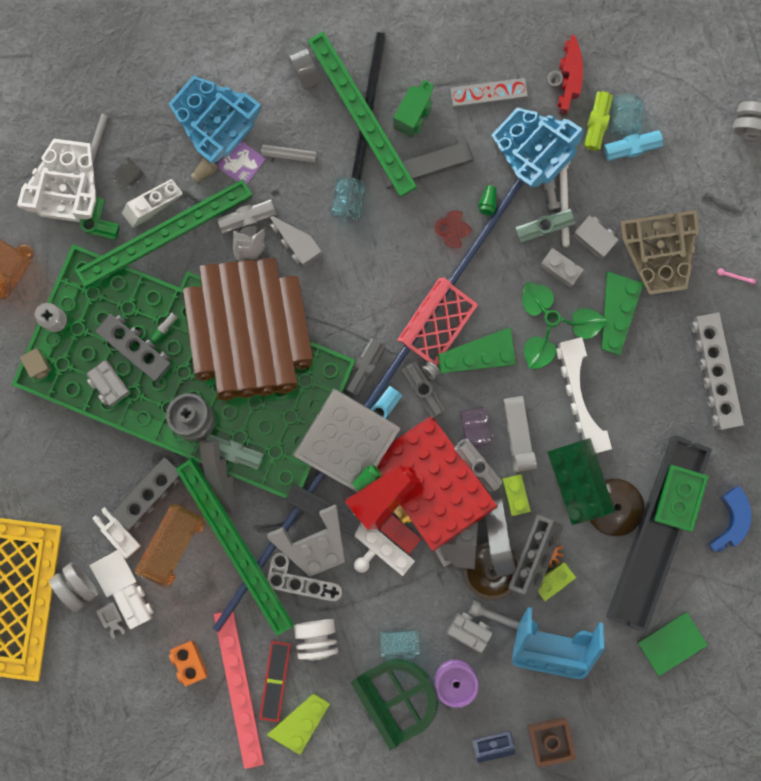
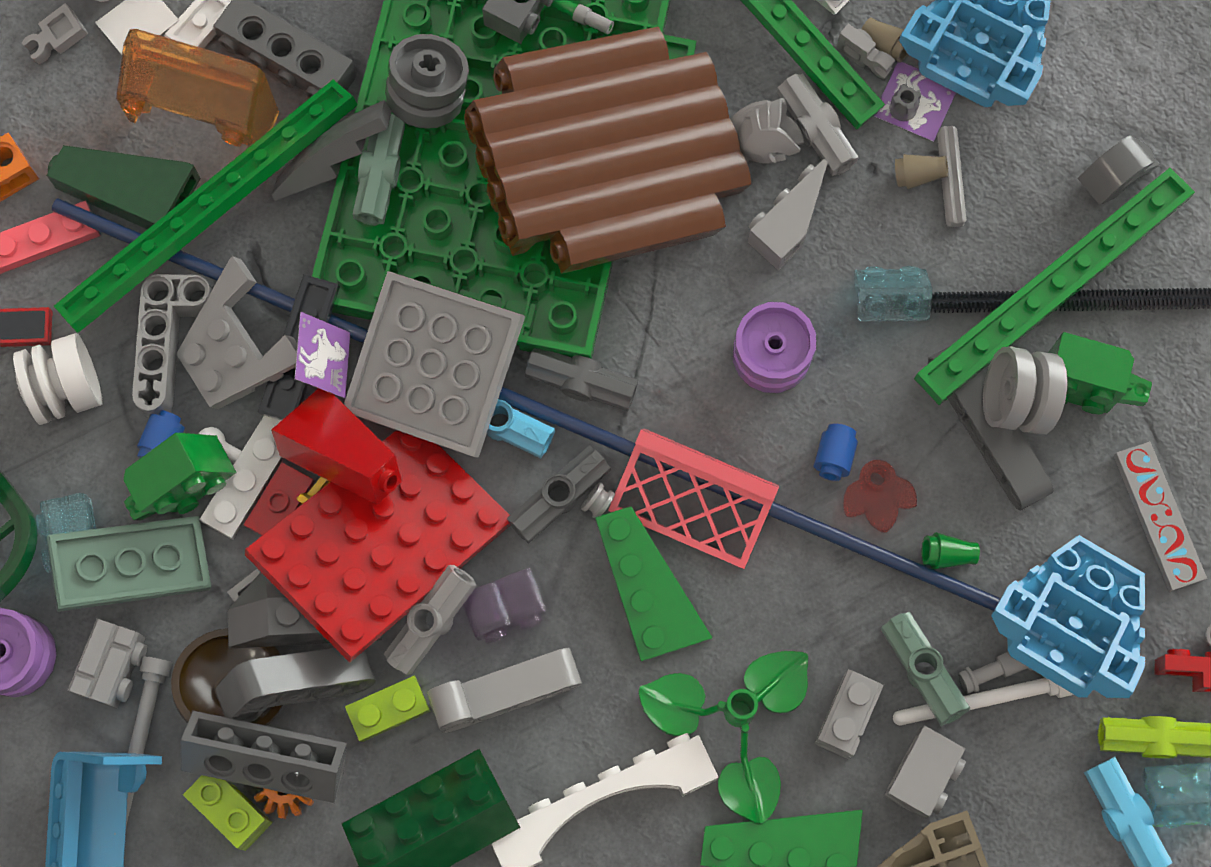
camera: 80 degrees right, 10 degrees down
white brick [113,583,154,629] -> none
green cone [353,464,382,491] -> none
none -> dark green slope [46,145,201,229]
none -> sand green tile [46,516,211,612]
none -> green hinge [123,432,237,520]
none -> blue brick [137,410,185,459]
none -> medium lavender sticker [295,312,350,398]
none -> medium lavender wheel [733,302,816,393]
none -> blue brick [814,424,858,481]
none -> light grey plate [836,23,895,80]
none -> dark grey hose [889,84,921,121]
none -> dark tan cone [895,154,949,189]
none -> light grey wheel [983,346,1067,435]

